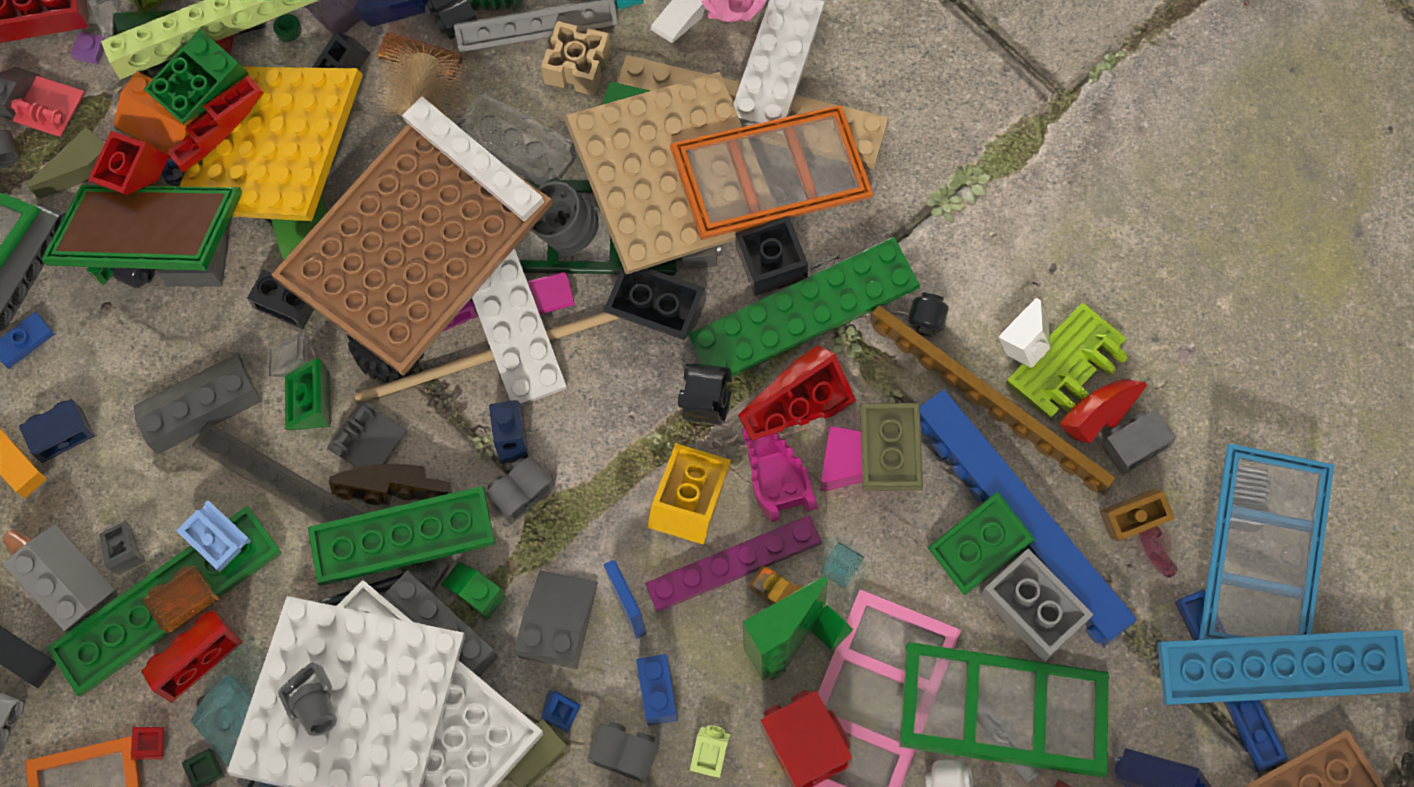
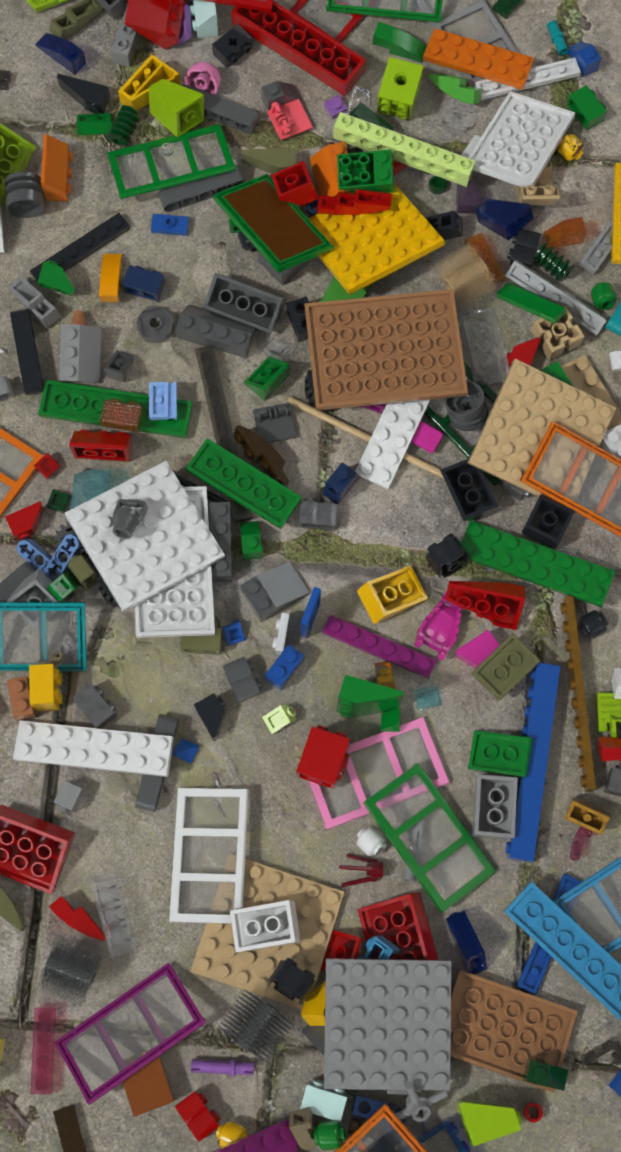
camera: 40 degrees right, 5 degrees up
white plate [402,97,544,222] -> none
none -> flat silver plate [136,306,174,343]
none -> dark grey slope [203,273,287,333]
none -> white plate [272,613,290,655]
none -> green tile [496,283,566,324]
none -> red slope [504,337,541,371]

